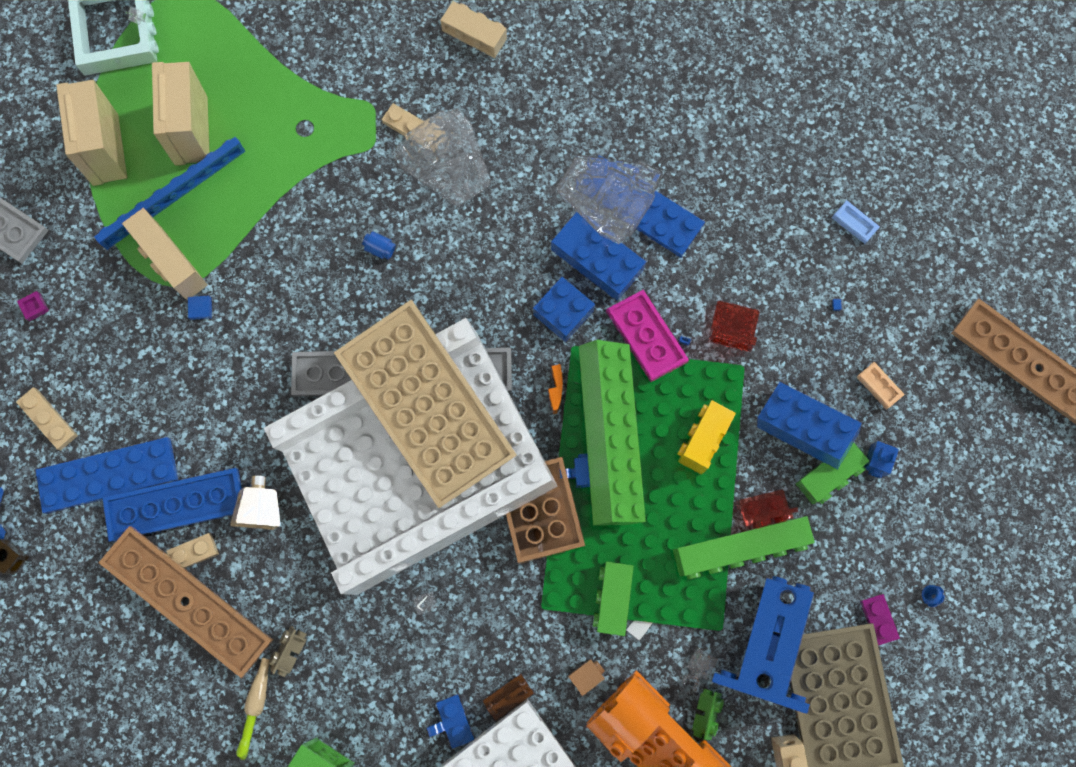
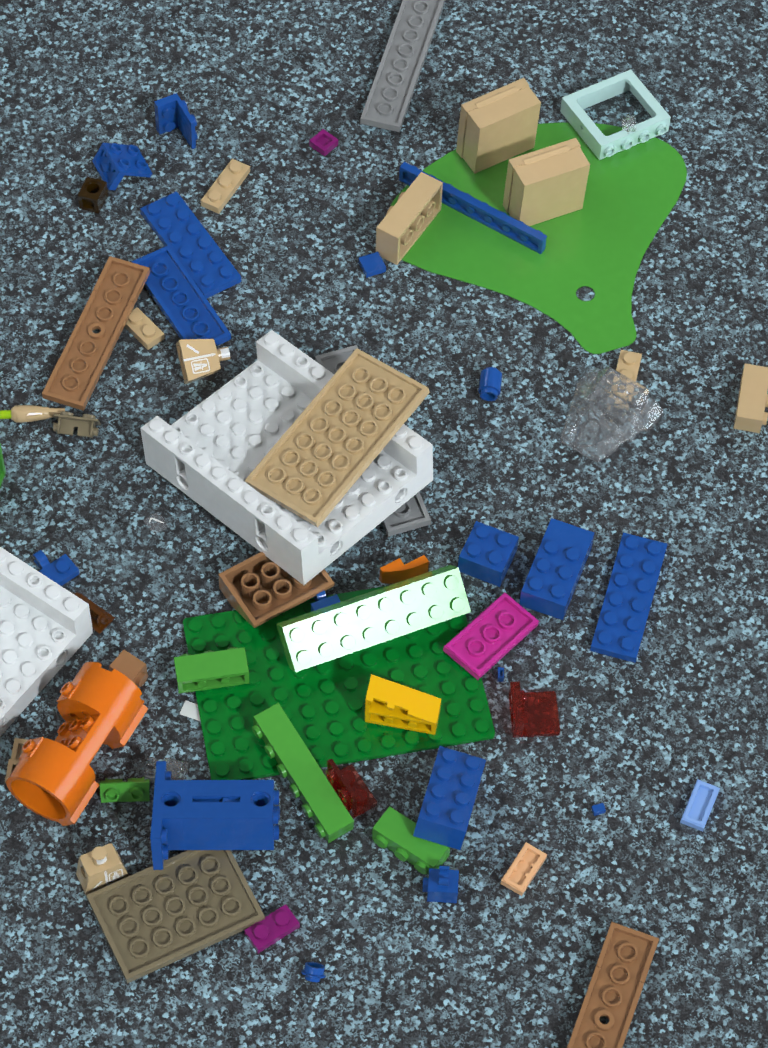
camera: 70 degrees right, 20 degrees down
clear wedge [555,154,663,244] -> none

